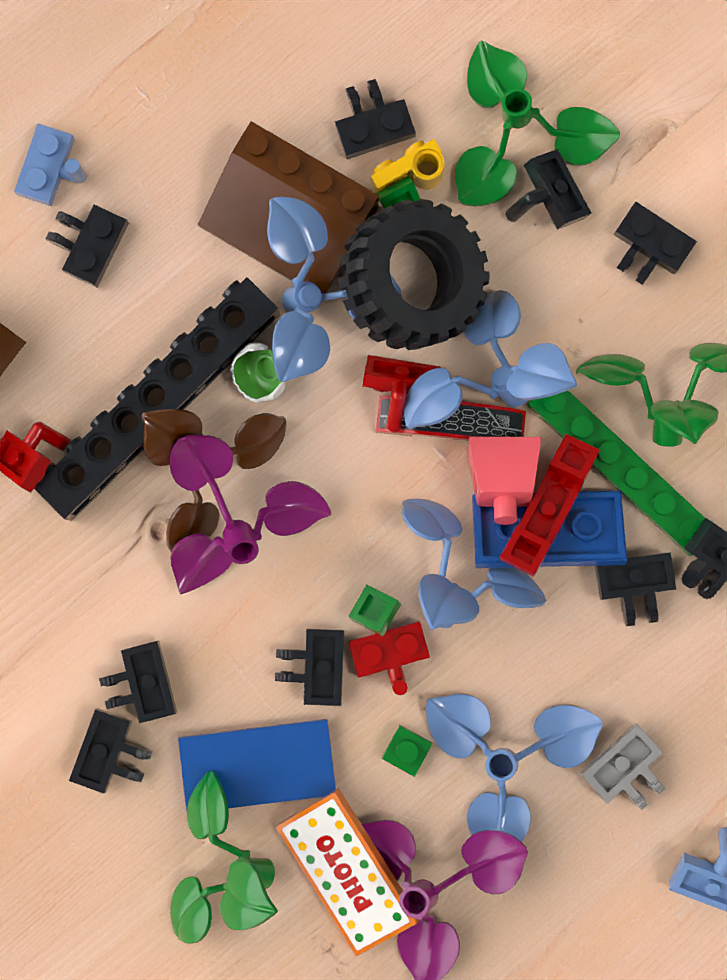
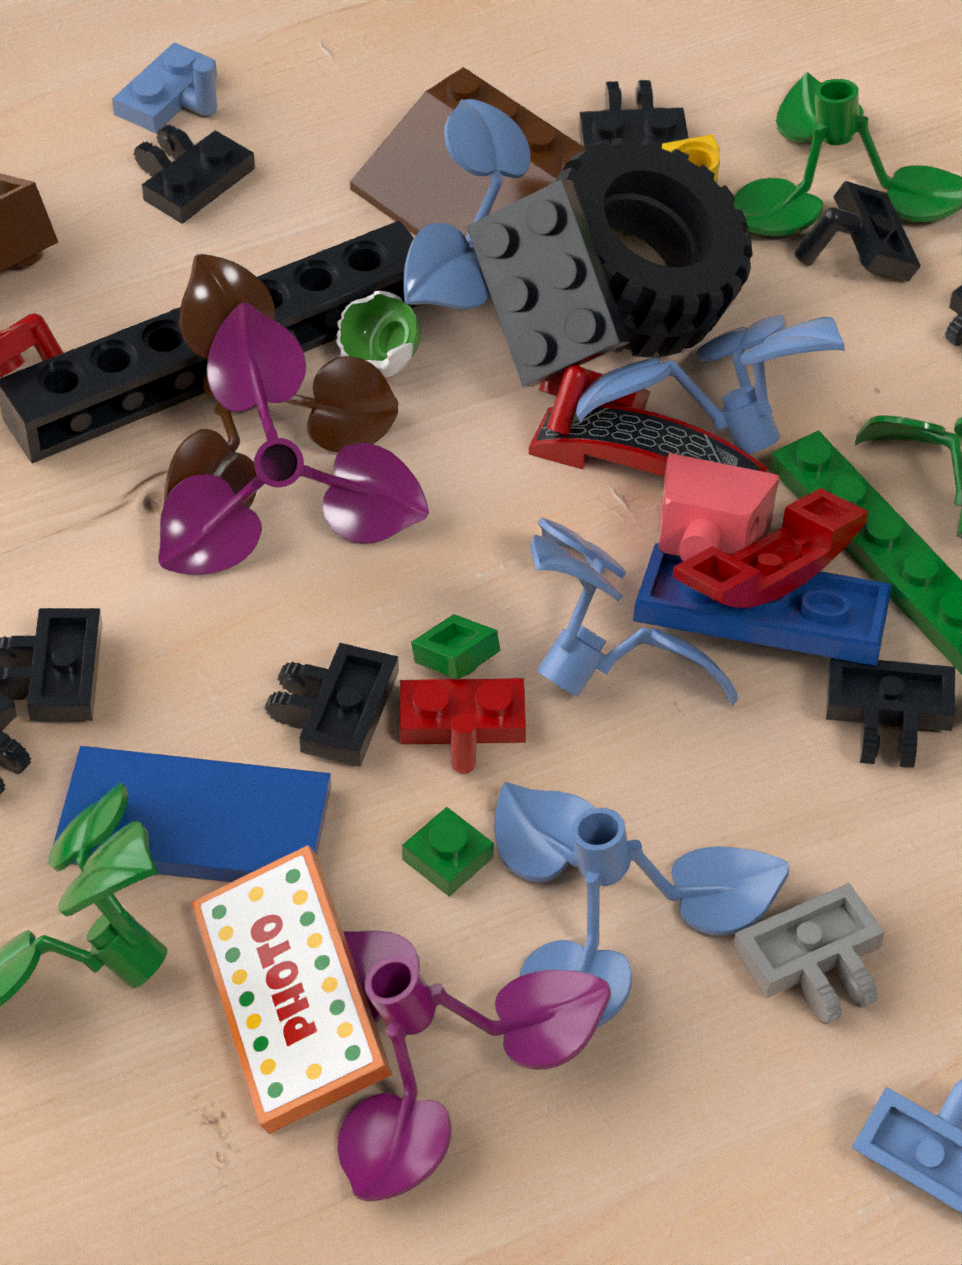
camera: 10 degrees right, 35 degrees down
none -> plate [466,179,630,387]

